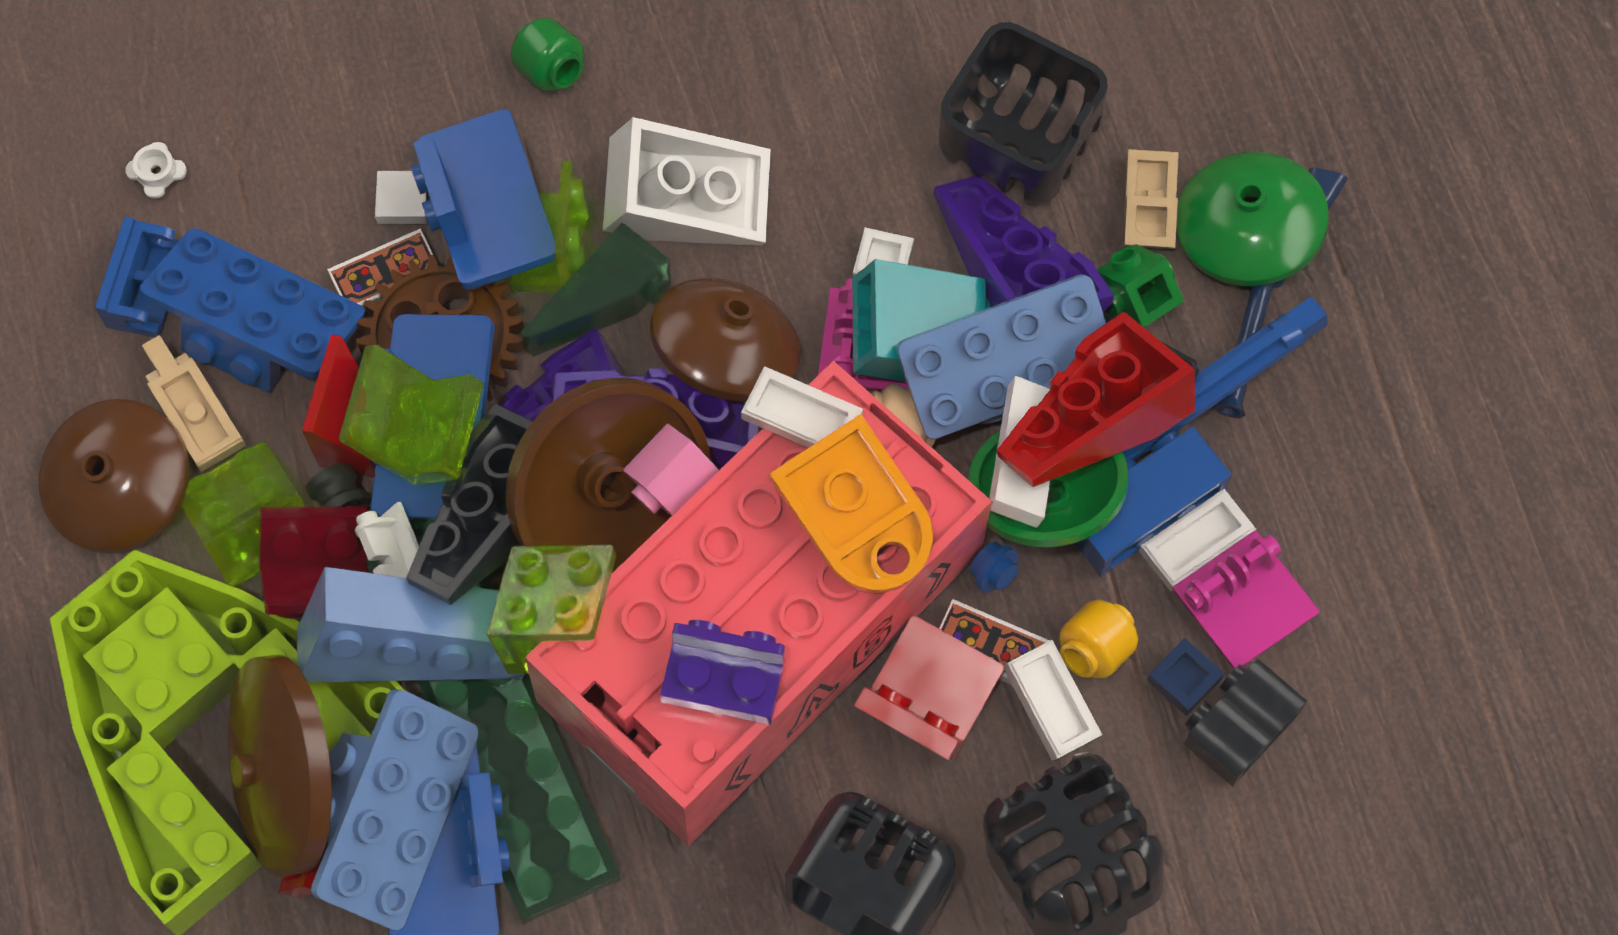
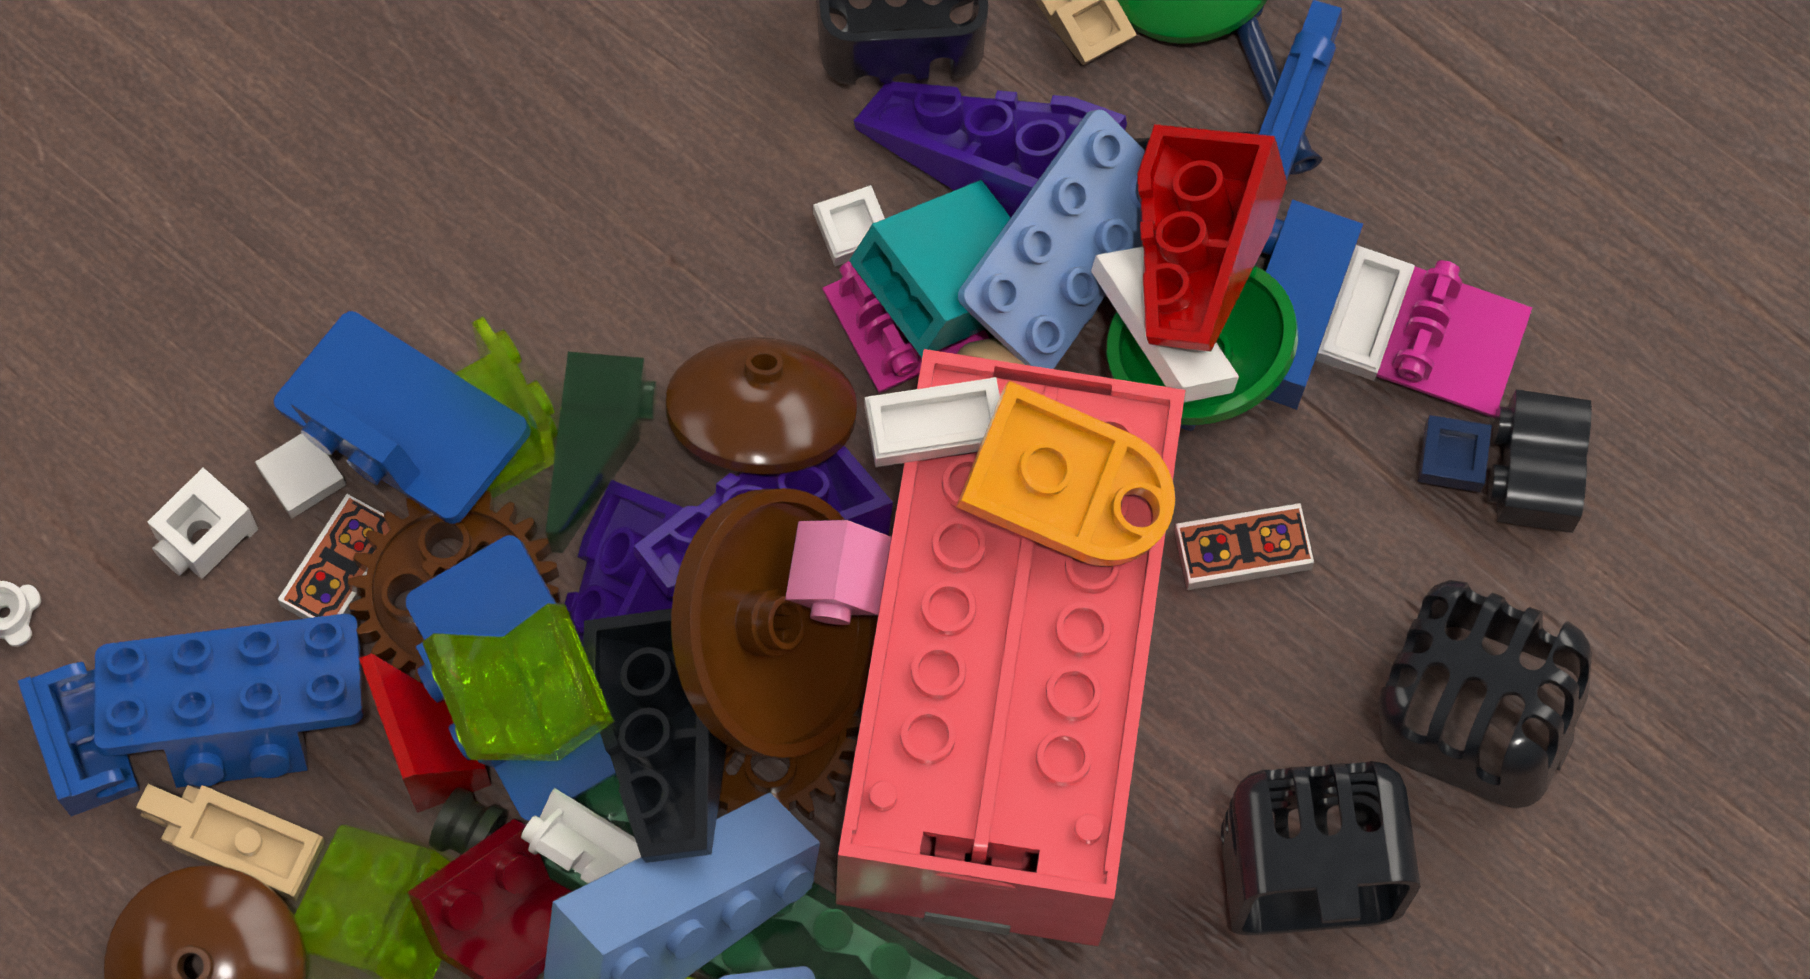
camera: 40 degrees left, 0 degrees up
clear neon green bracket [487,545,616,674] -> none
green head [511,17,585,92] -> none
white slope [603,117,771,246] -> none
dark purple bracket [660,620,785,725] -> none
bracket [854,616,1005,760] -> none
blue plate [970,542,1018,593] -> none
white tile [1004,640,1102,761] -> none
yellow head [1059,600,1138,679] -> none
green brick [1097,244,1184,327] -> none
none -> white brick [147,468,258,579]

